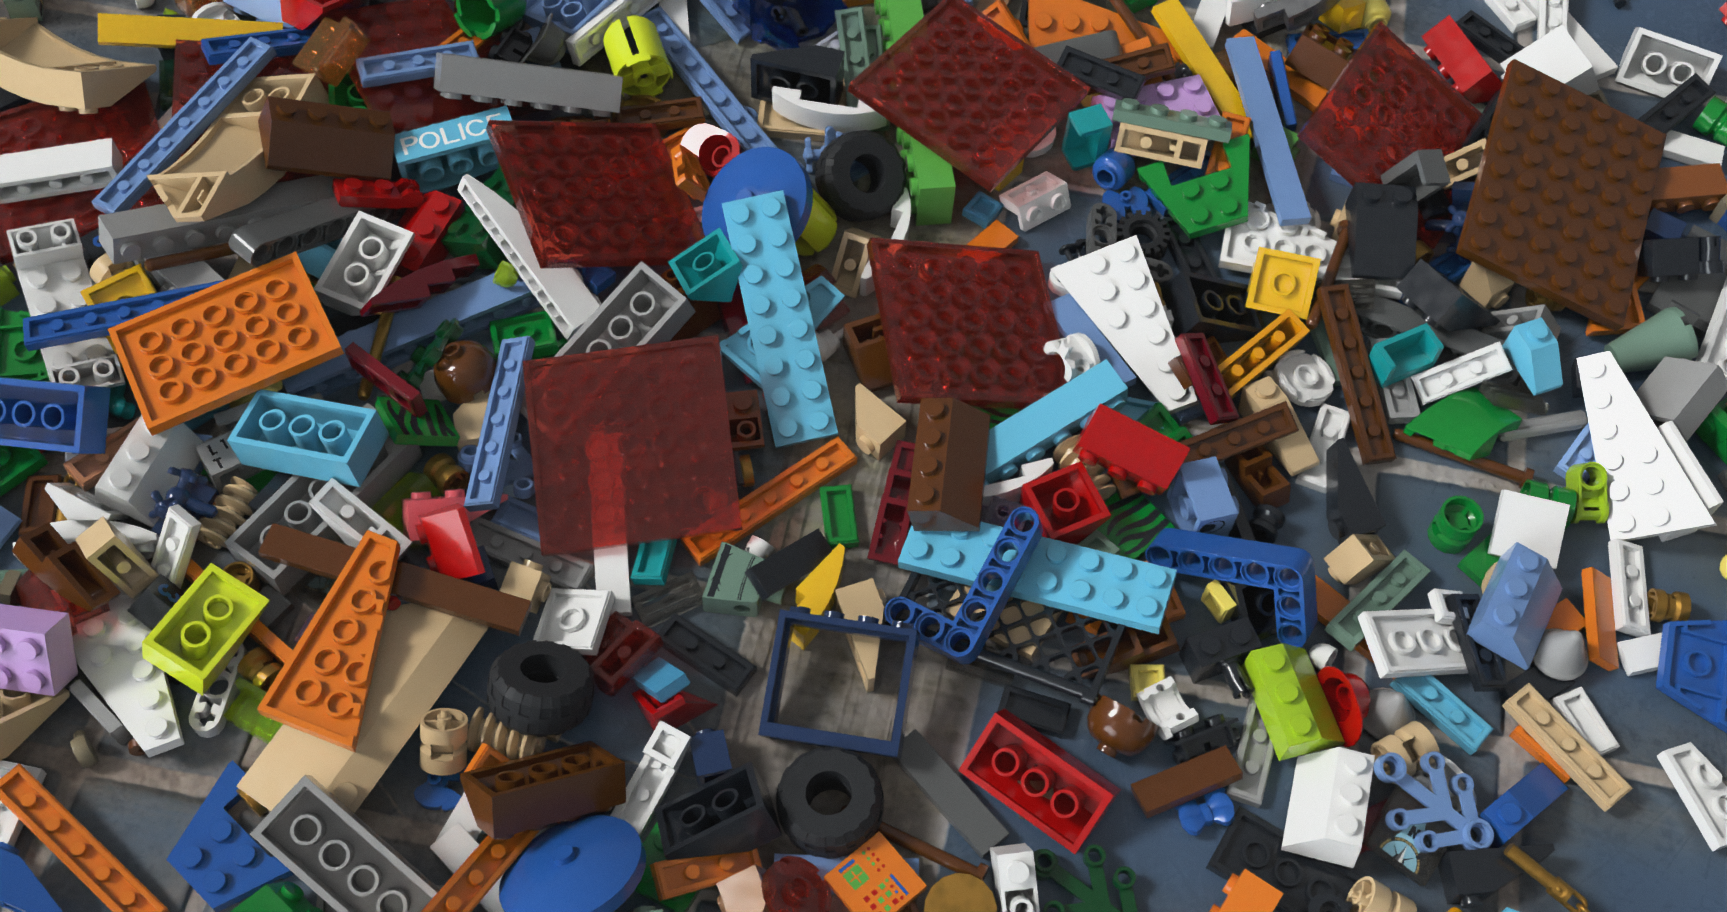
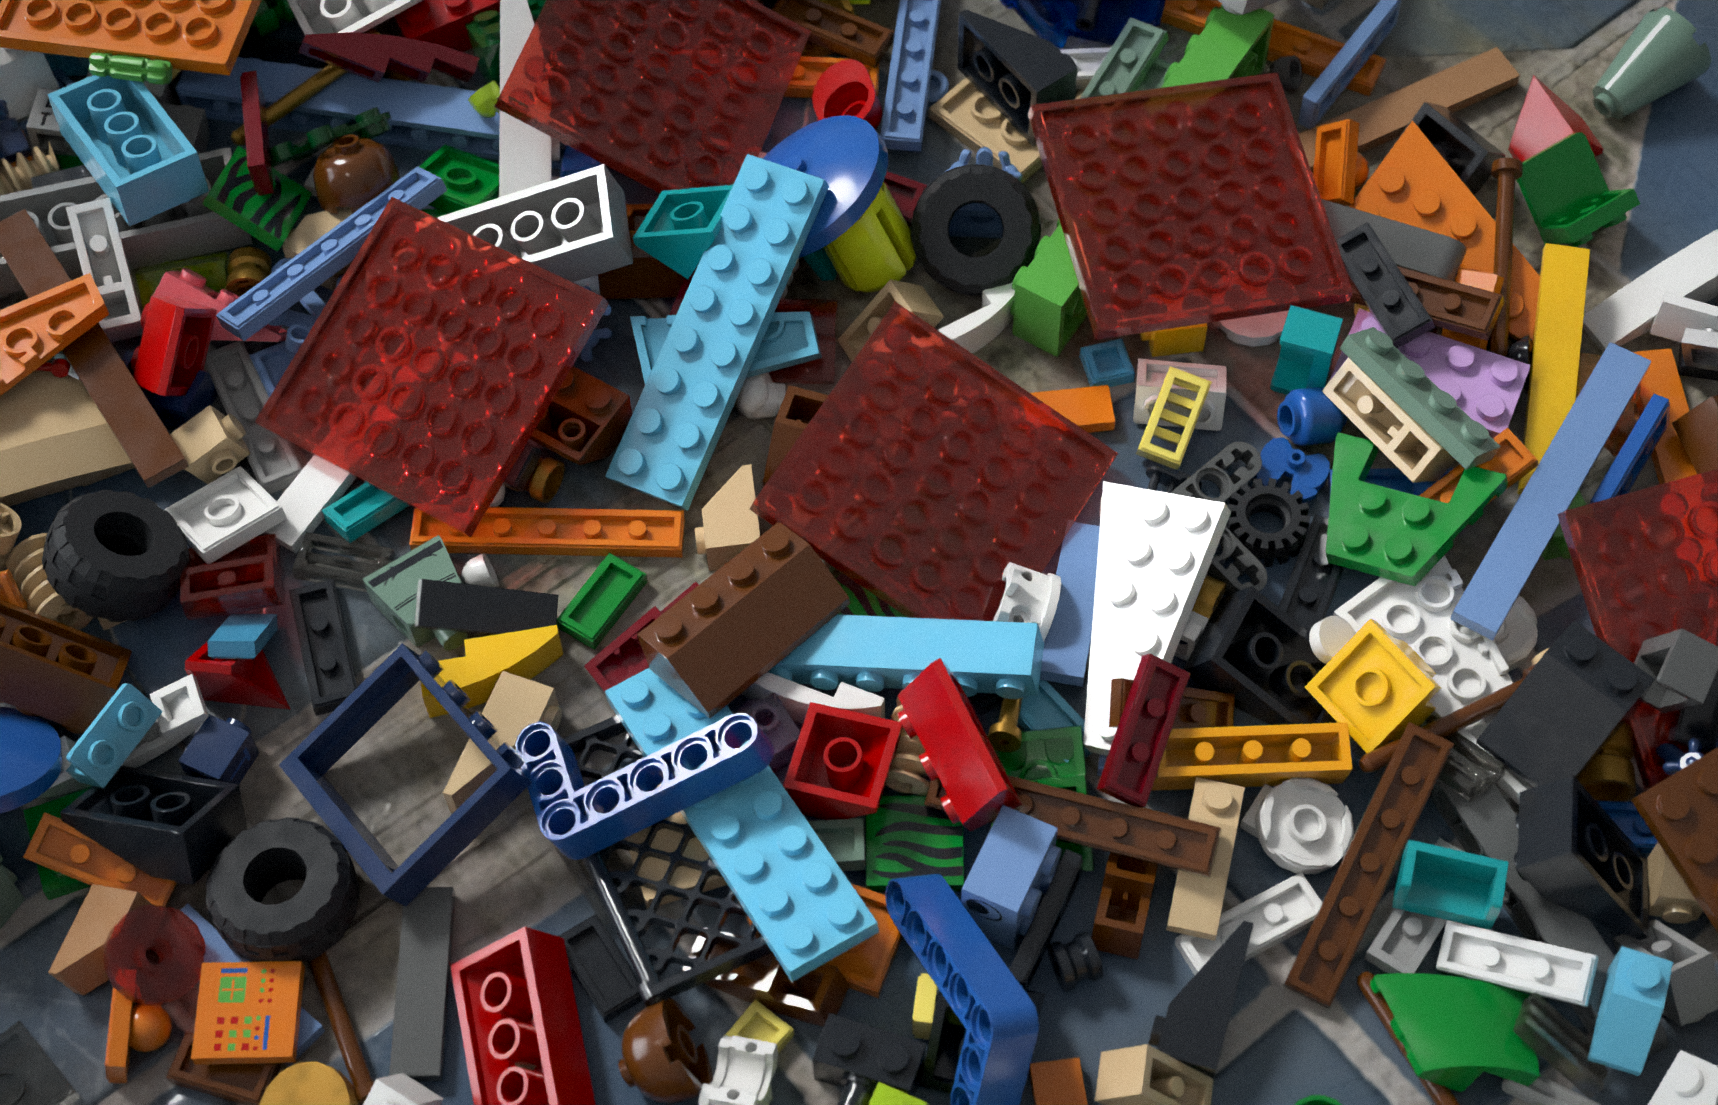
camera: 45 degrees right, 0 degrees up
orange wing [671,144,710,203] -> none
white slope [772,86,888,132] -> none
none -> medium azure bracket [66,683,163,788]
none -> bright green axle [89,52,173,85]
none -> light yellow slope [1136,366,1212,469]
none -> white tile [1309,616,1355,664]

